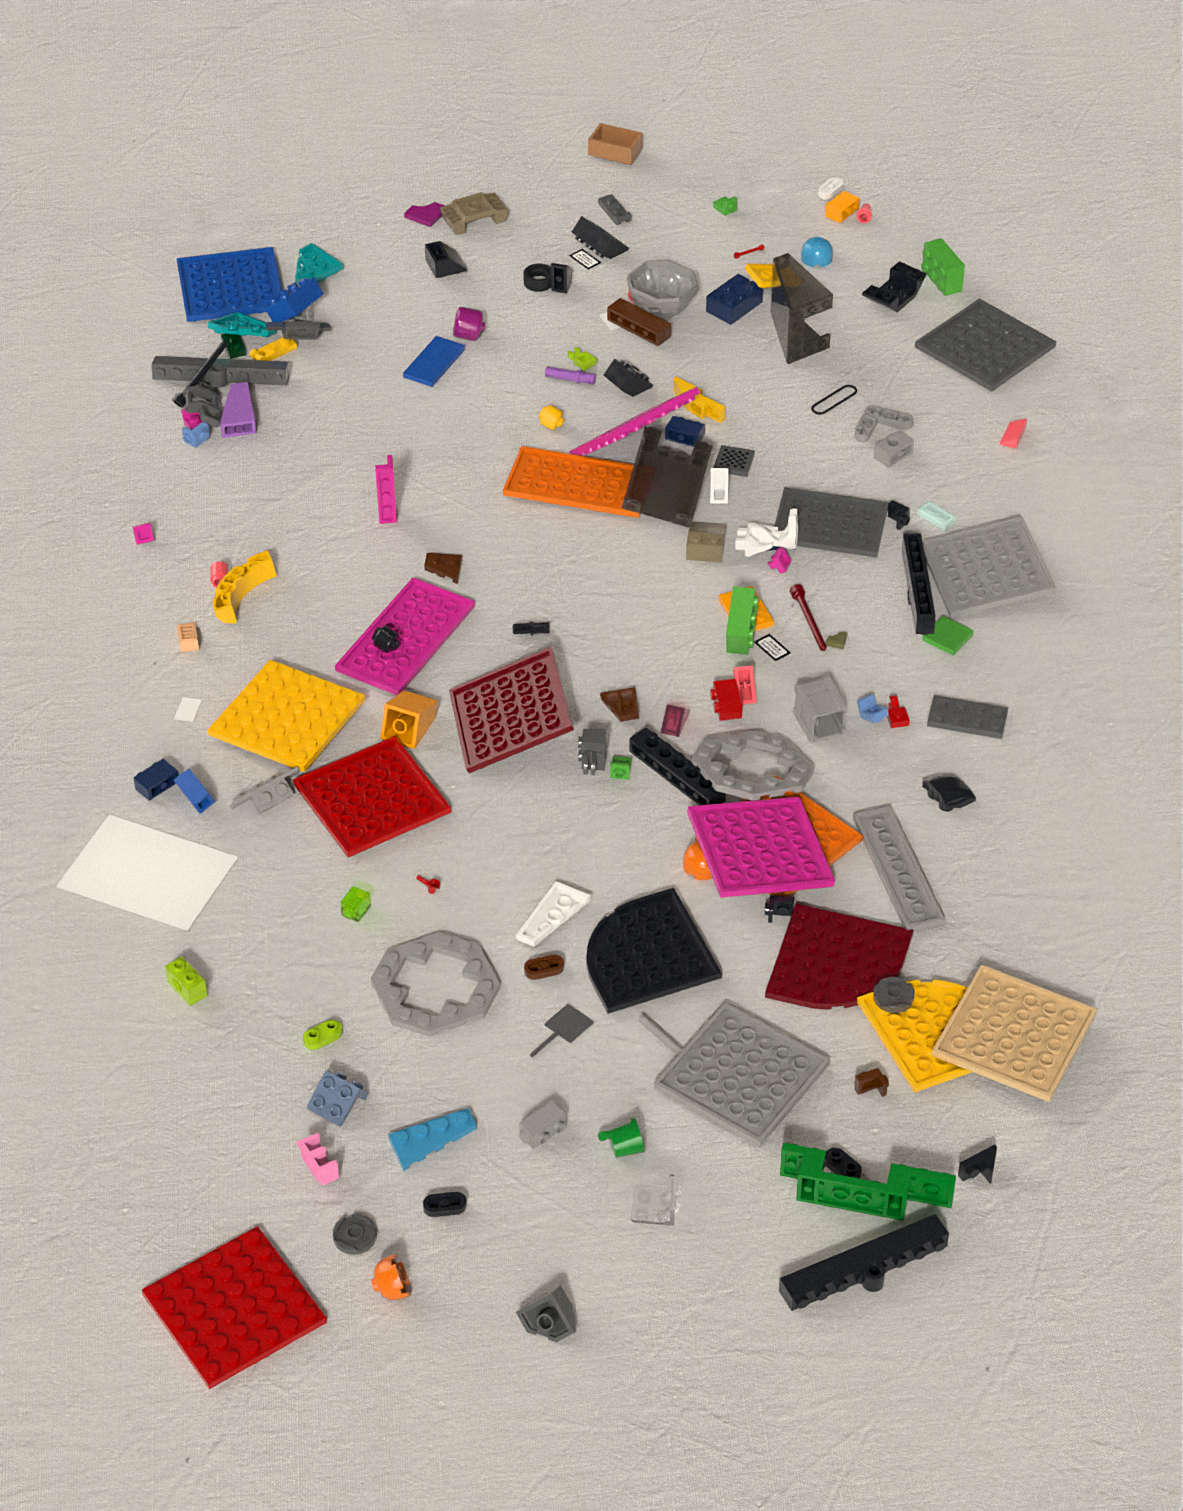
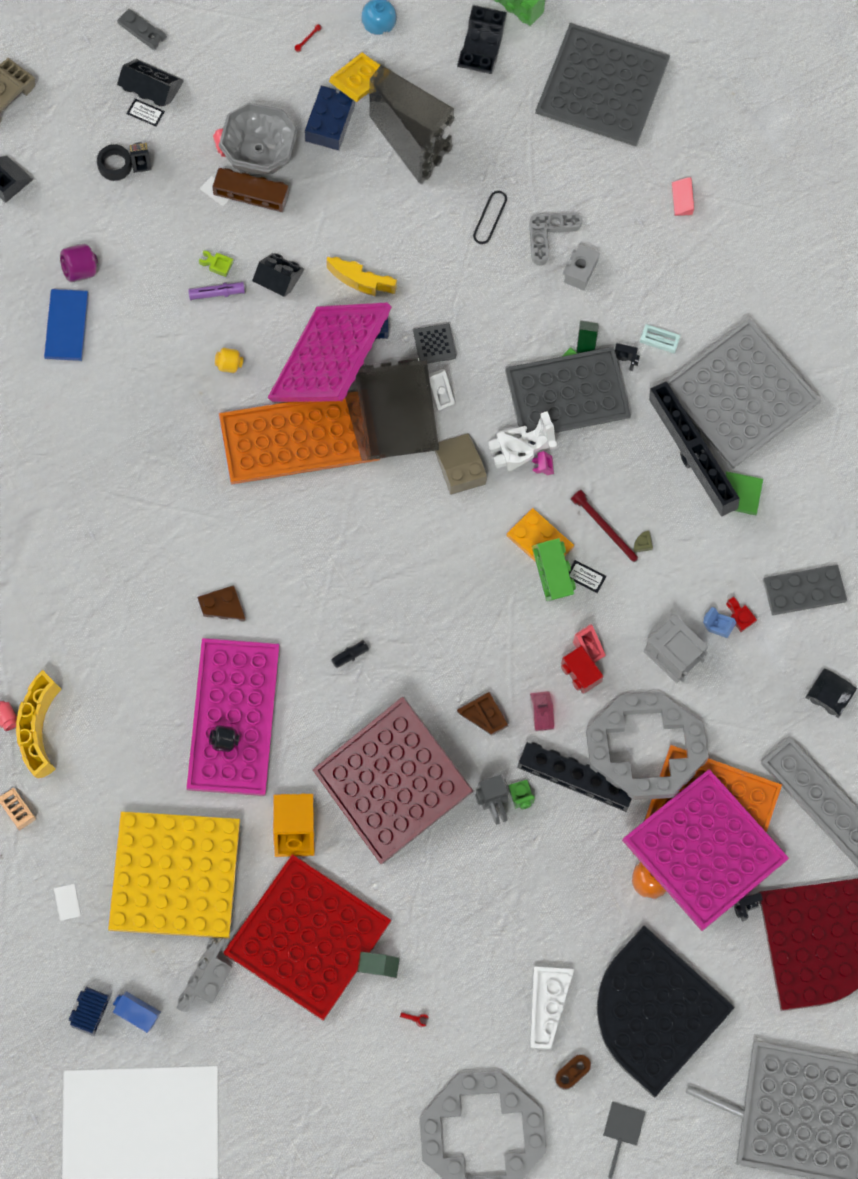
camera: 30 degrees left, 25 degrees up
clear neon green brick [340,886,371,922] -> none
dark pink fence [375,455,397,524] -> none
none -> dark green slope [357,952,400,978]
none -> dark green slope [576,321,598,353]

